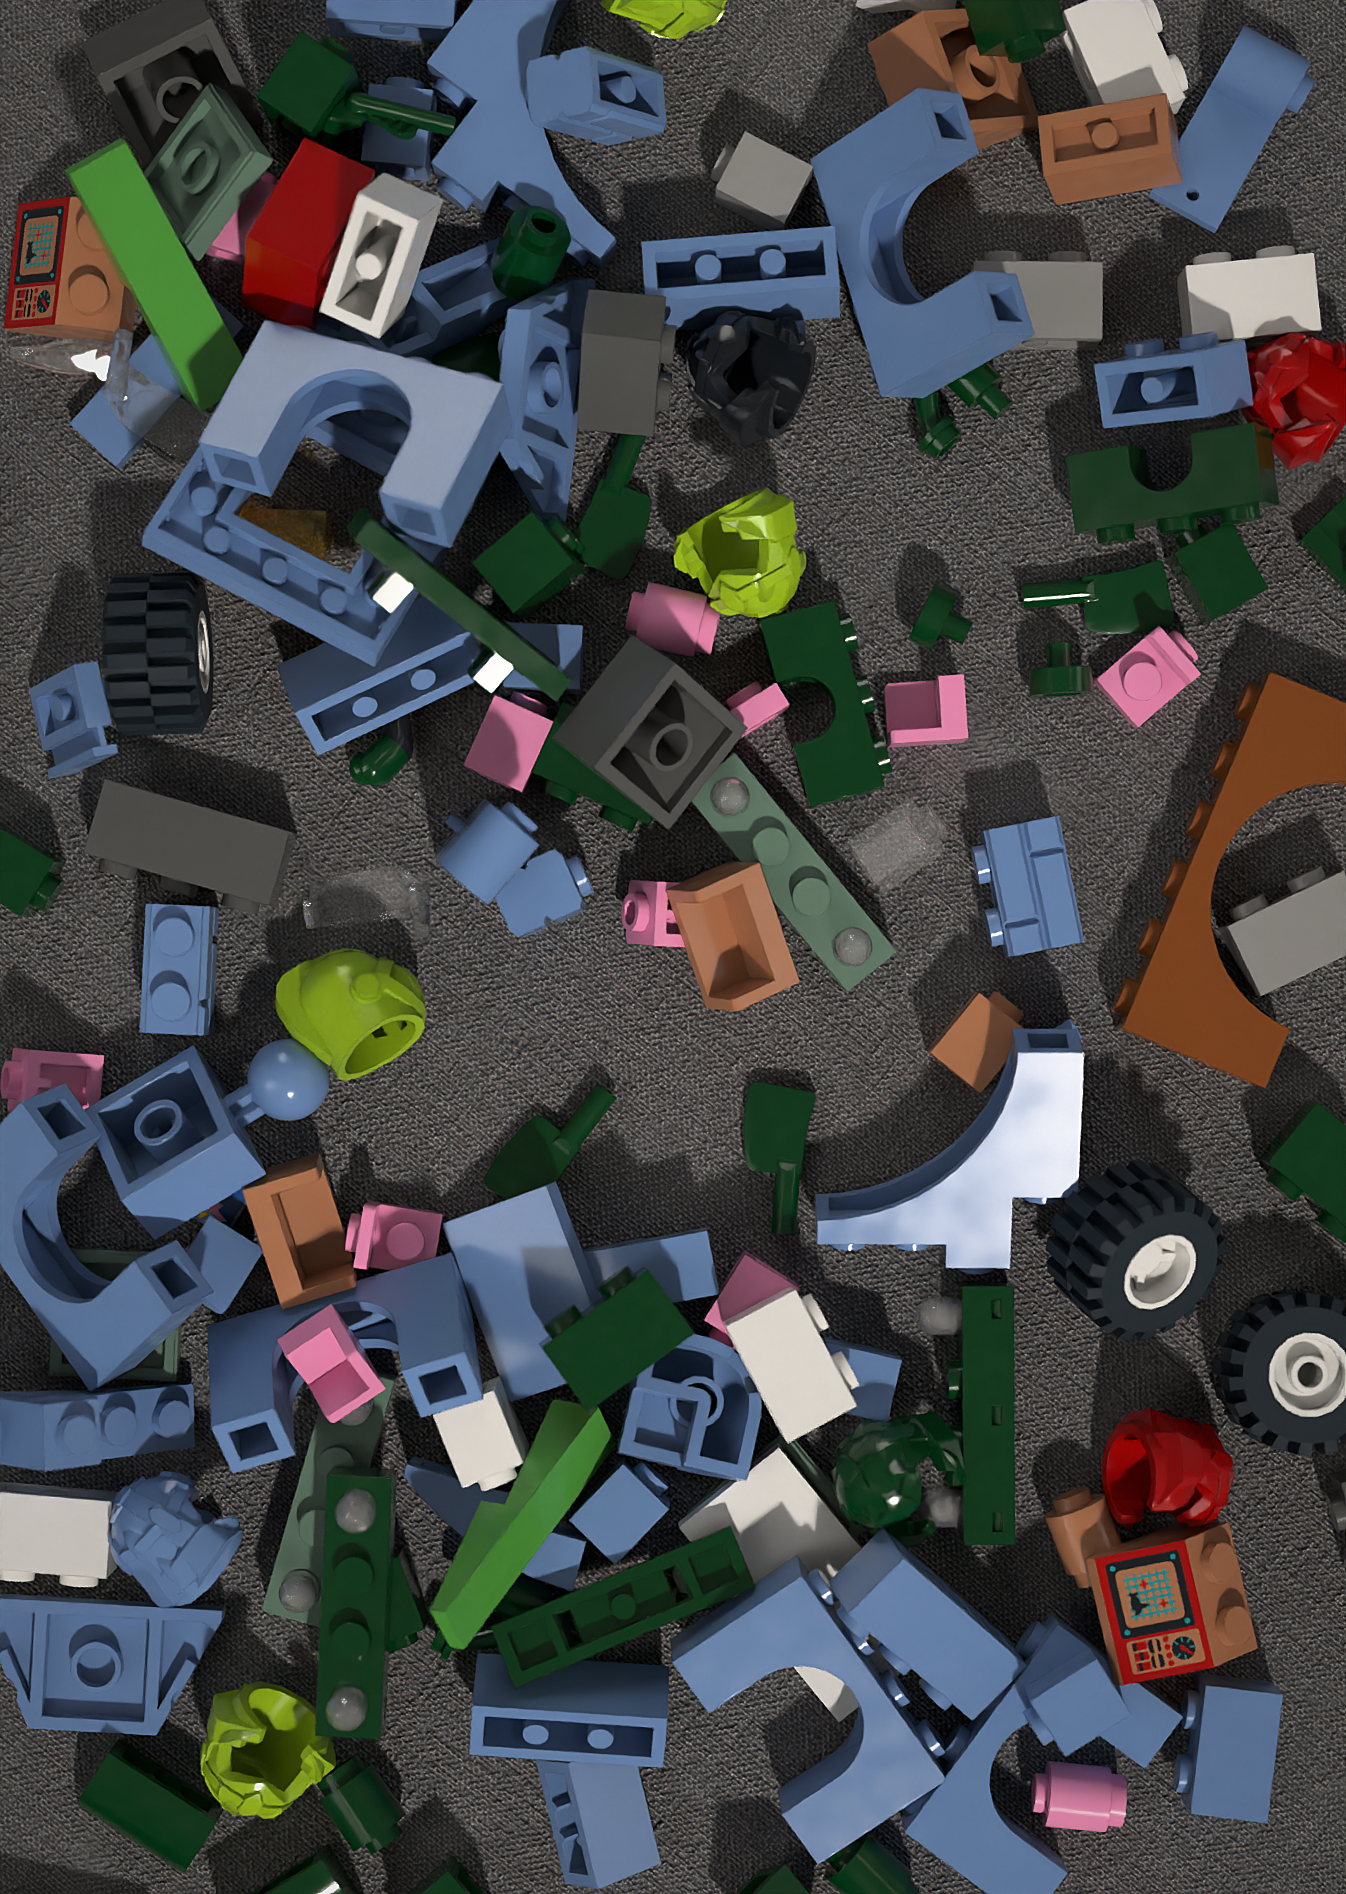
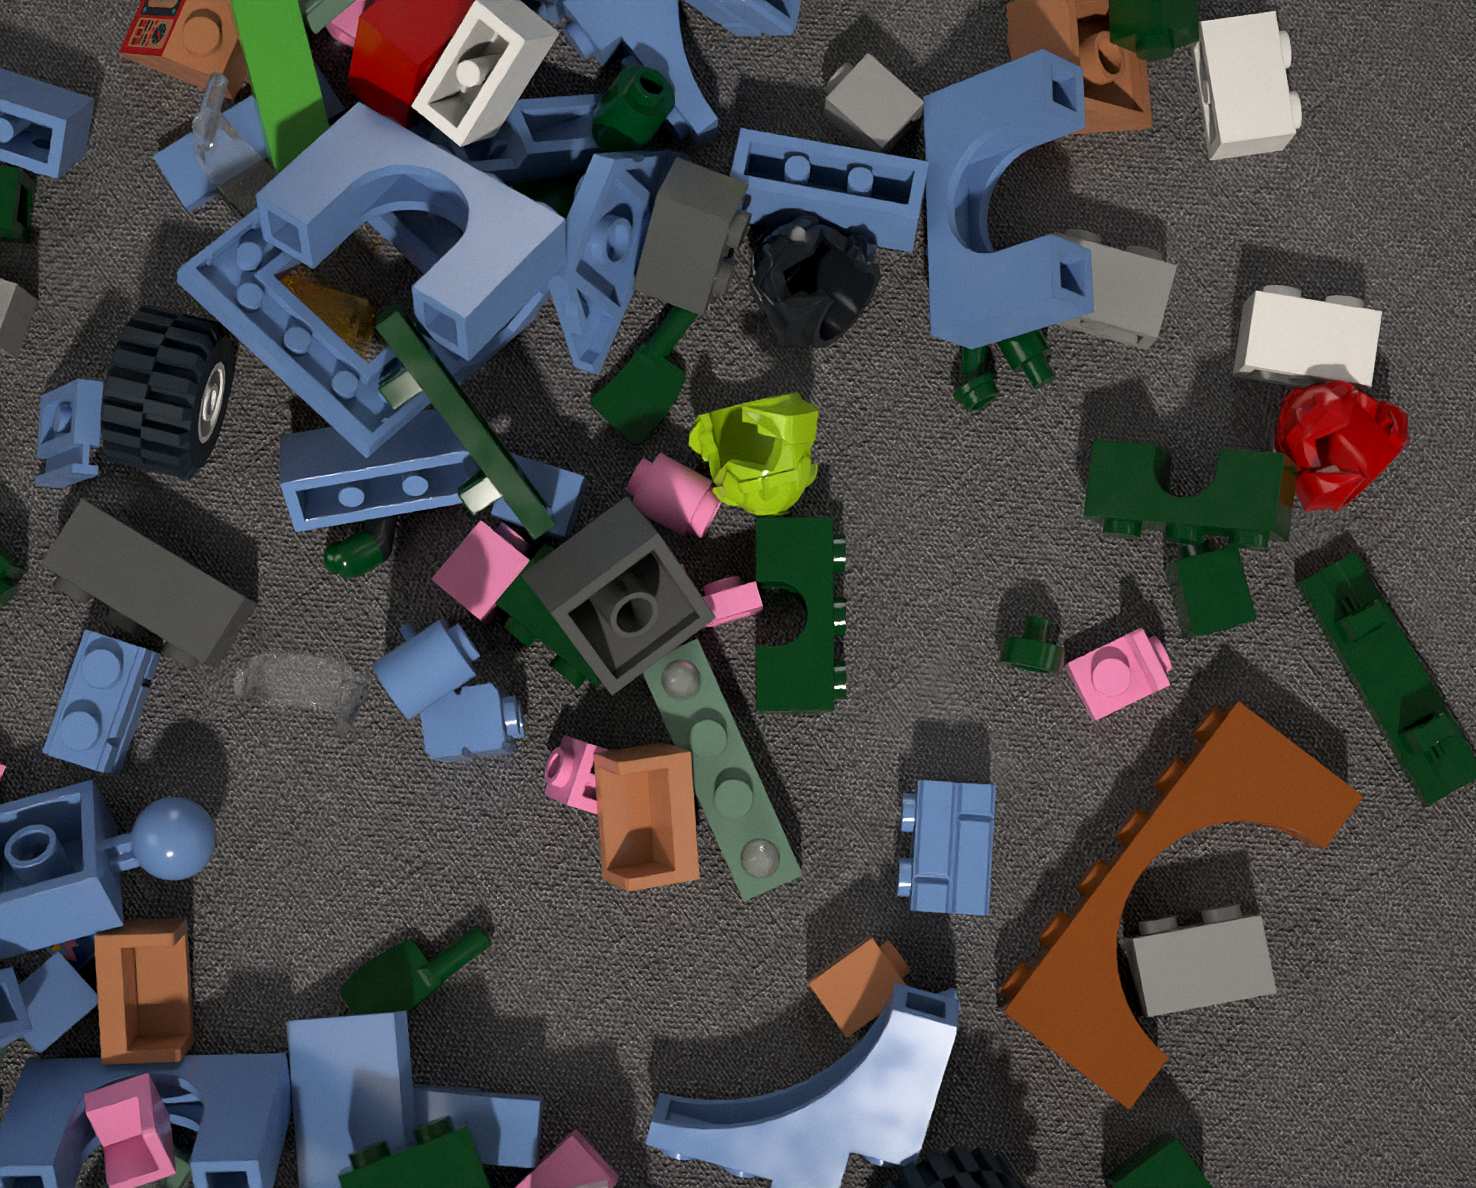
camera: 15 degrees right, 5 degrees down
clear bar [9,338,132,381] -> none
lime helmet [274,948,427,1081] -> none
bright pink bracket [345,1201,444,1271] -> none
dark green brick [472,512,588,618] -> none
dark green piece [743,1081,817,1235] -> none
clear brick [845,798,948,896] -> none
bright pink panel [884,674,968,748] -> none
dark green tile [908,582,973,651] -> none
dark green piece [1020,560,1175,634] -> none
nougat panel [1038,93,1183,205] -> none
medium blue brick [1094,331,1254,428] -> none
medium blue door [1148,24,1316,234] -> none

